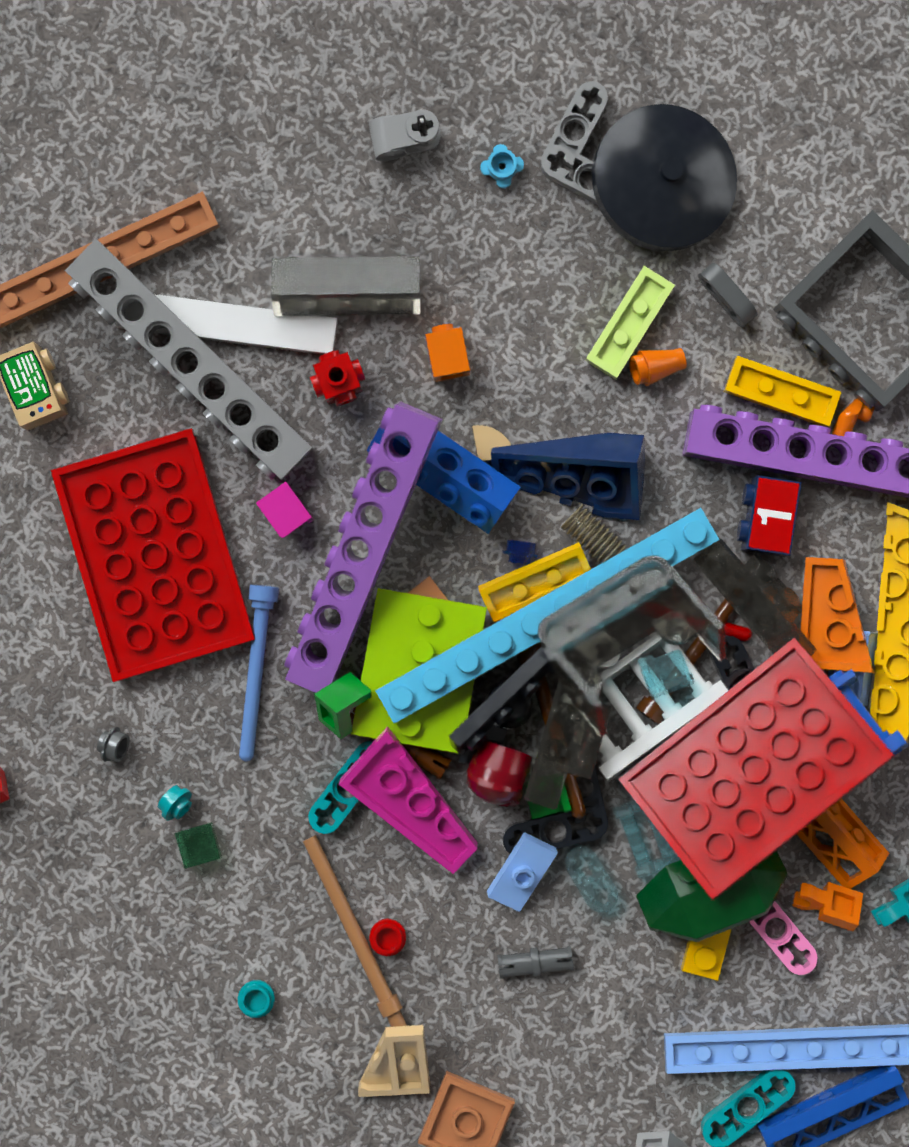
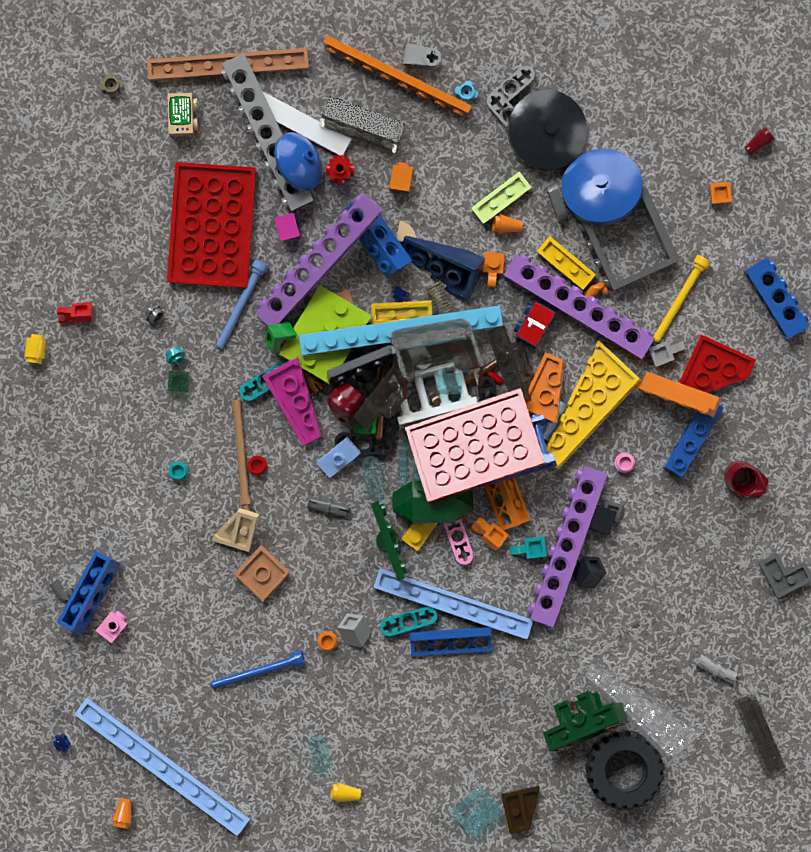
camera: 20 degrees right, 0 degrees up
none -> blue dish [274,132,322,191]
none -> orange plate [323,35,472,117]
none -> dark green plate [371,501,408,581]
none -> orange plate [482,252,505,288]
none -> blue dish [562,149,643,225]

